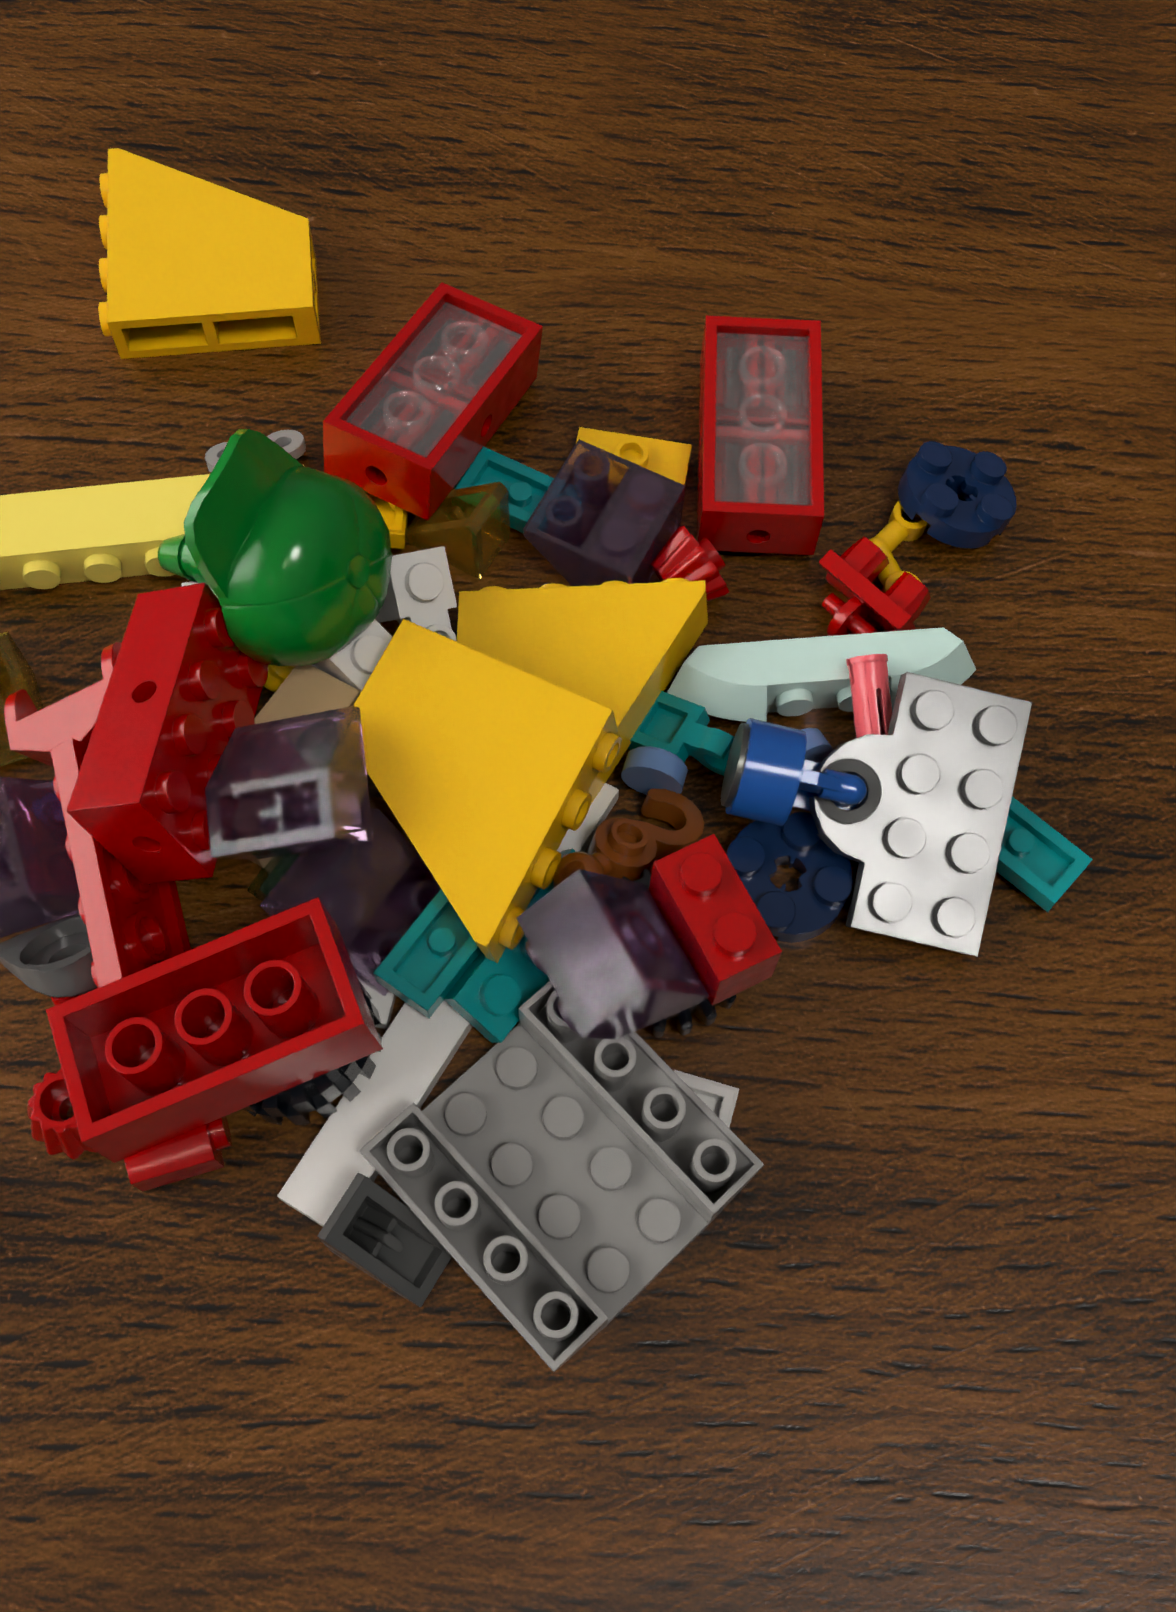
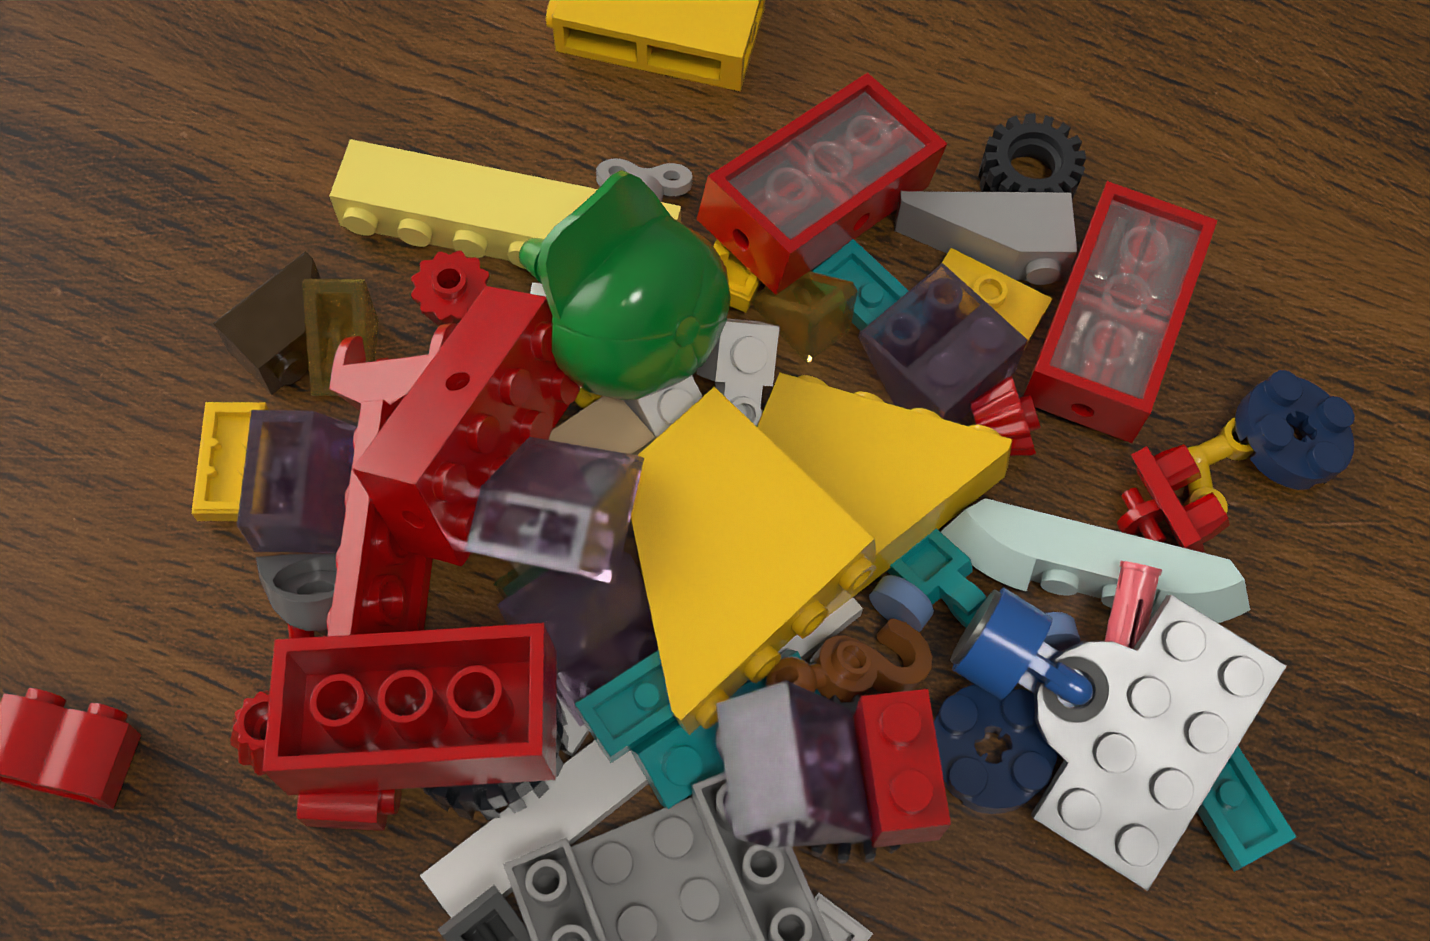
camera: 20 degrees right, 0 degrees up
none -> red piece [411,250,490,326]
none -> light grey slope [894,191,1077,285]
none -> black tyre [978,113,1086,200]

